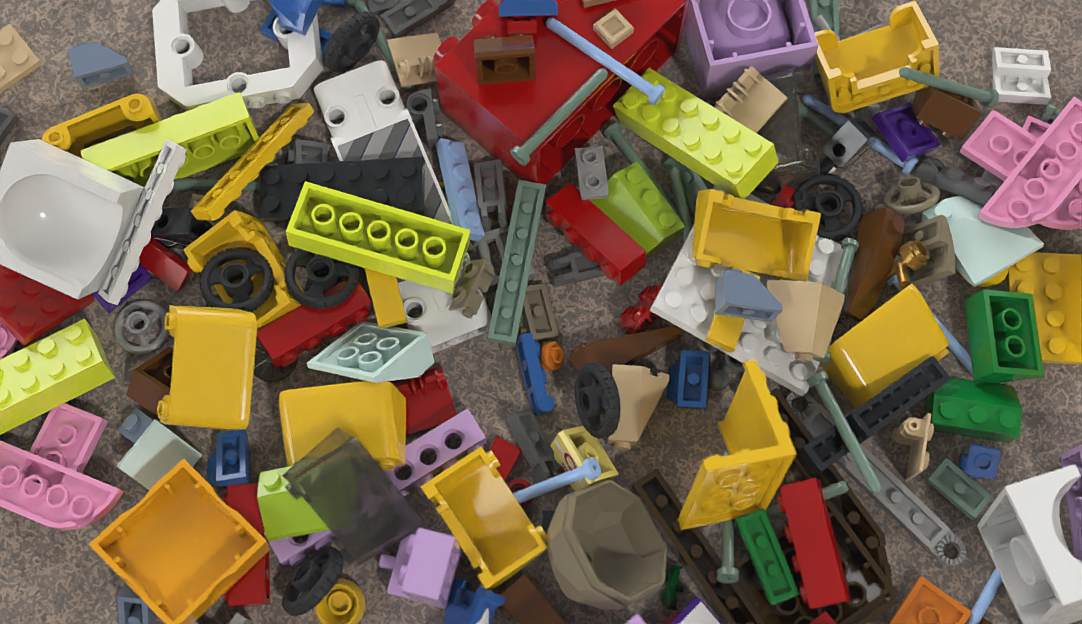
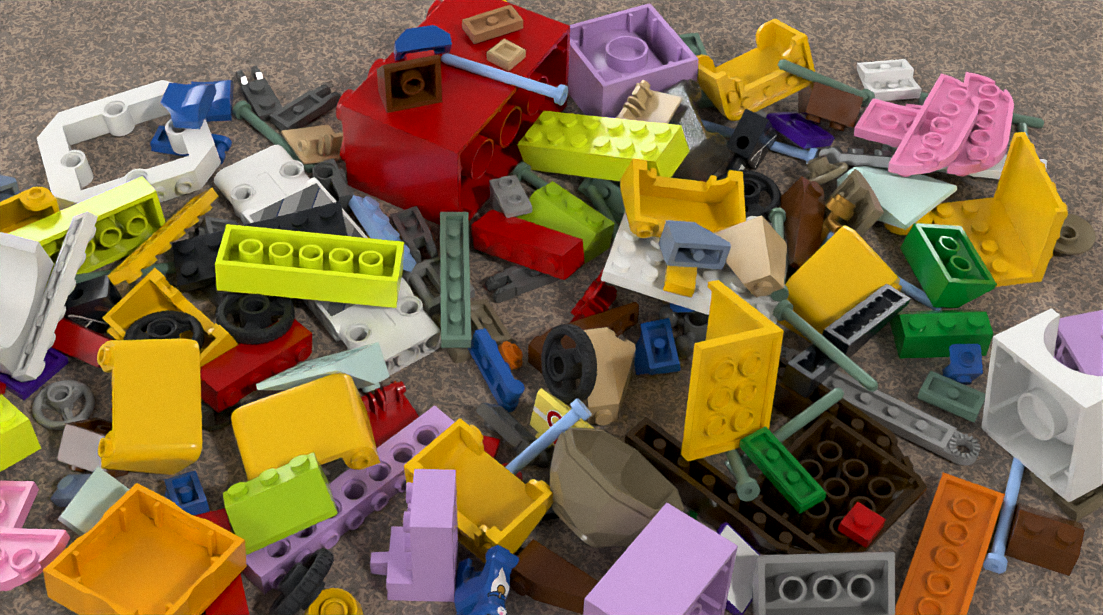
camera: 15 degrees left, 25 degrees down
clear smoke windscreen [282,427,423,566] -> none
black wheel [324,11,380,73] -> none
yellow tile [365,268,408,329] -> none
dark tan hinge [448,258,495,319] -> none
sand green bar [510,68,608,166] -> none
red brick [777,478,851,609] -> none
tan hinge [892,413,934,481] -> none

